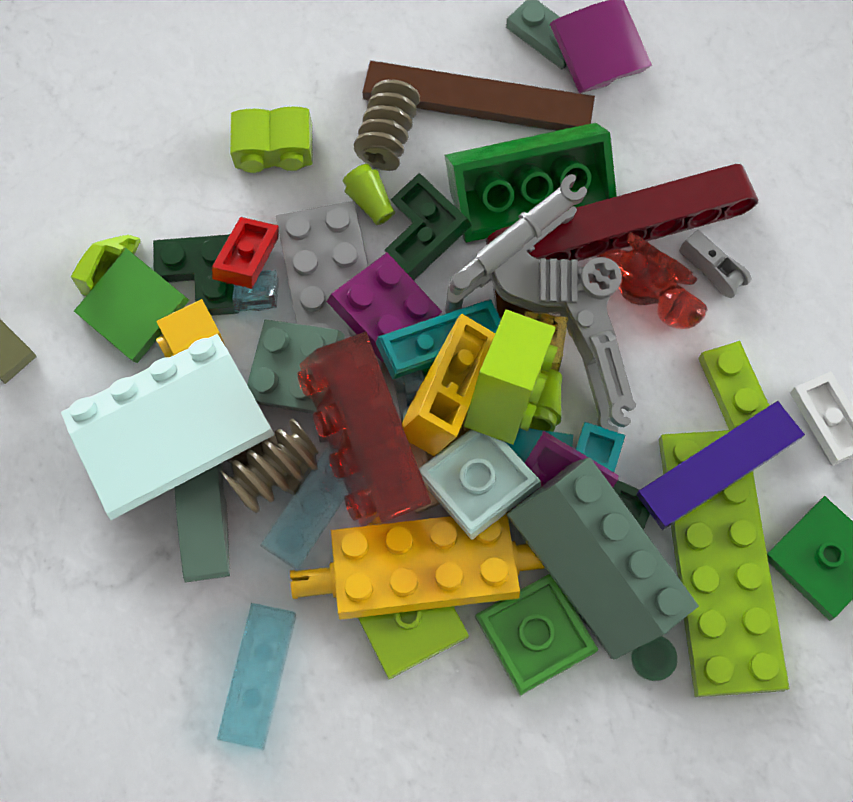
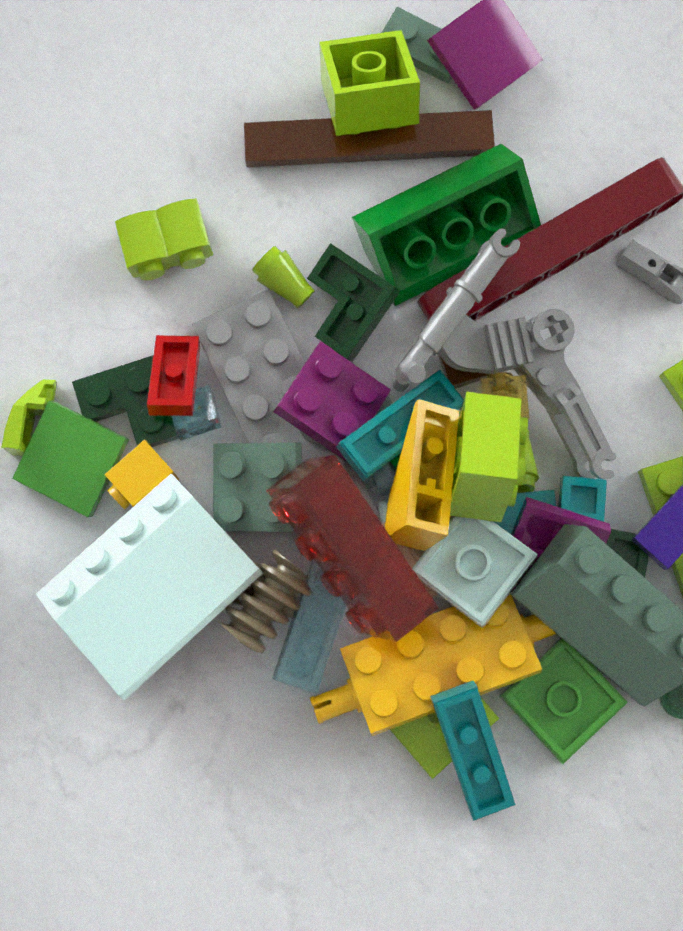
camera: 10 degrees left, 10 degrees up
sand green slope [174,463,230,583] -> none
clear light blue plate [217,603,297,750] -> none
dark tan piece [354,79,420,171] -> none
clear red animal [589,232,708,330] -> none
none -> lime brick [319,30,420,136]
none -> teal tile [430,680,516,821]

